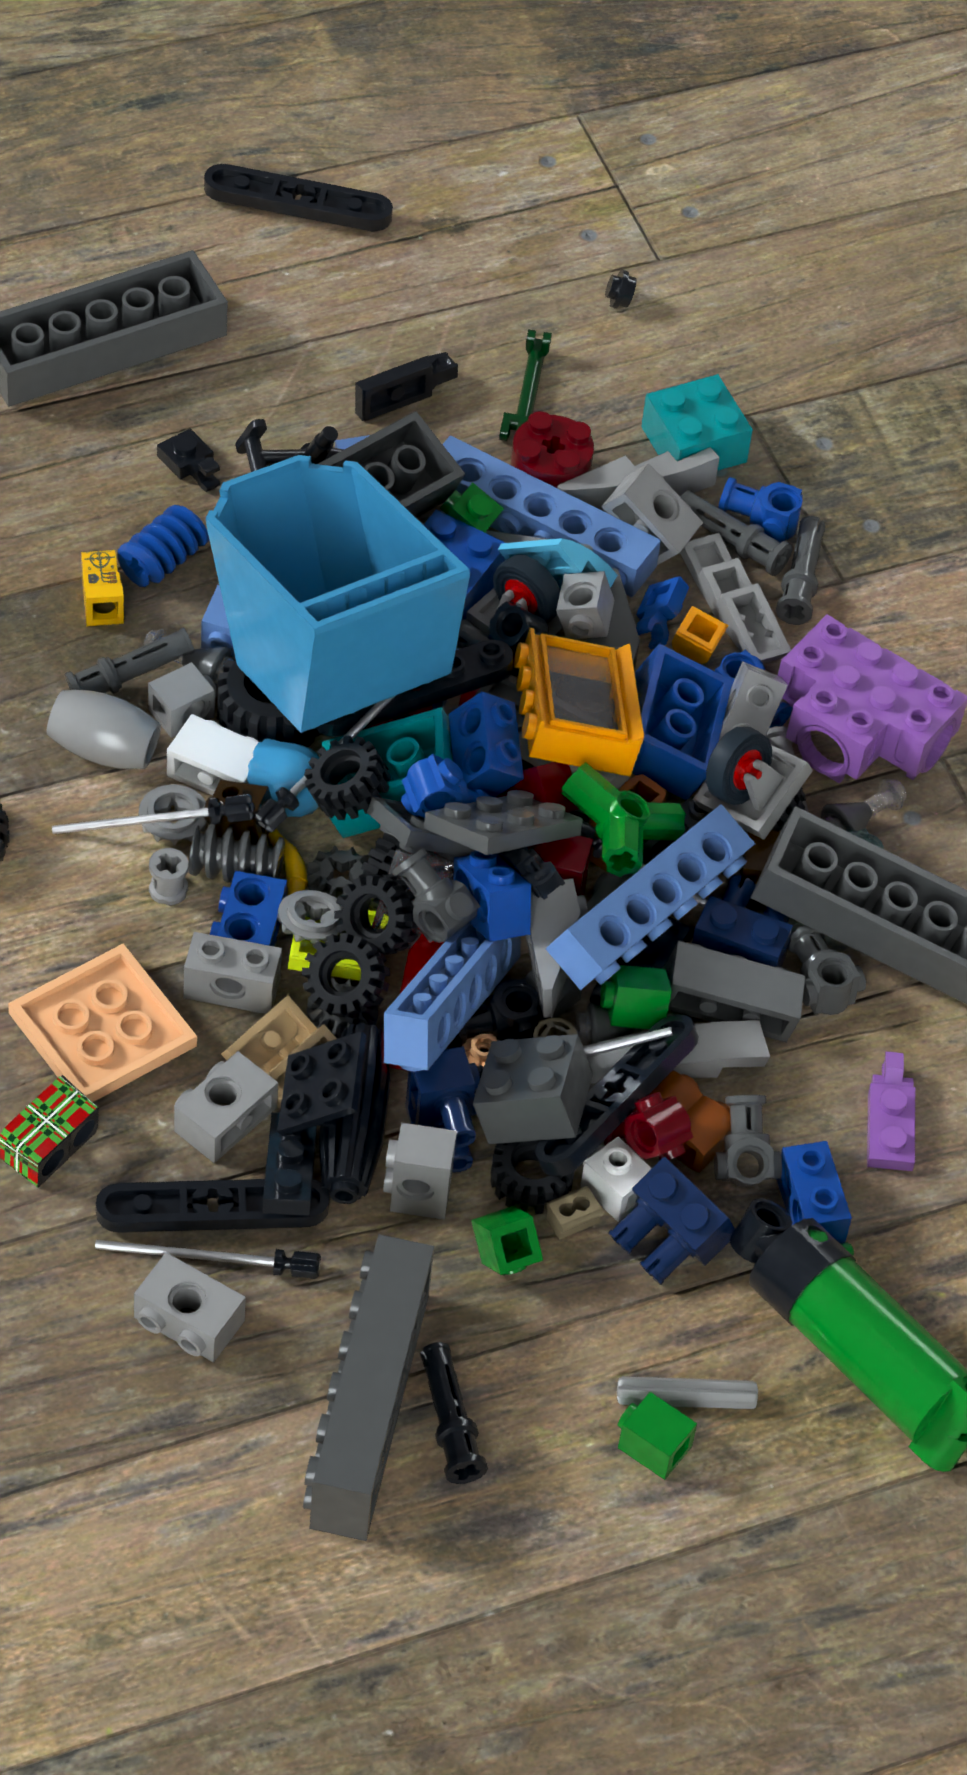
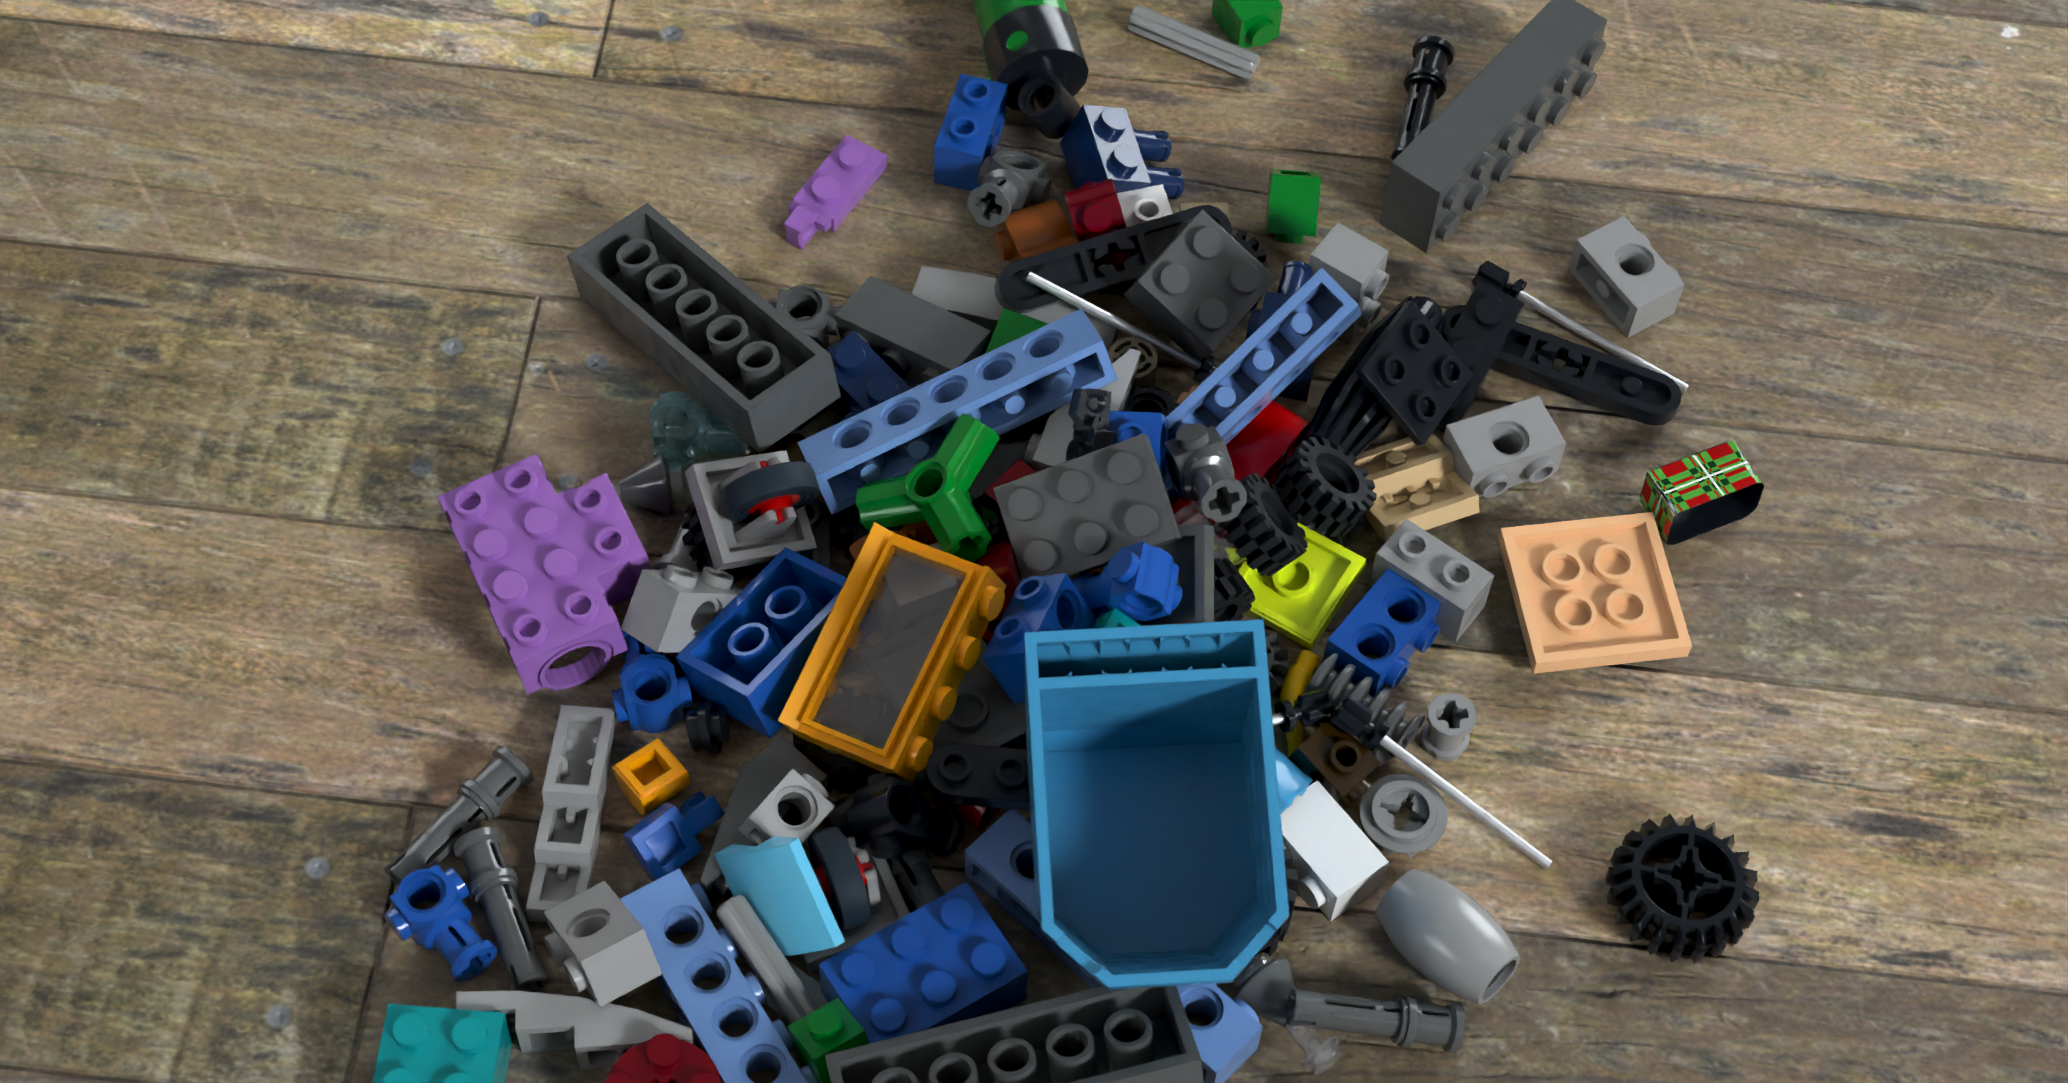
camera: 150 degrees left, 5 degrees up
light grey brick [148,662,217,738] -> none
light grey gear [277,890,343,946] -> none

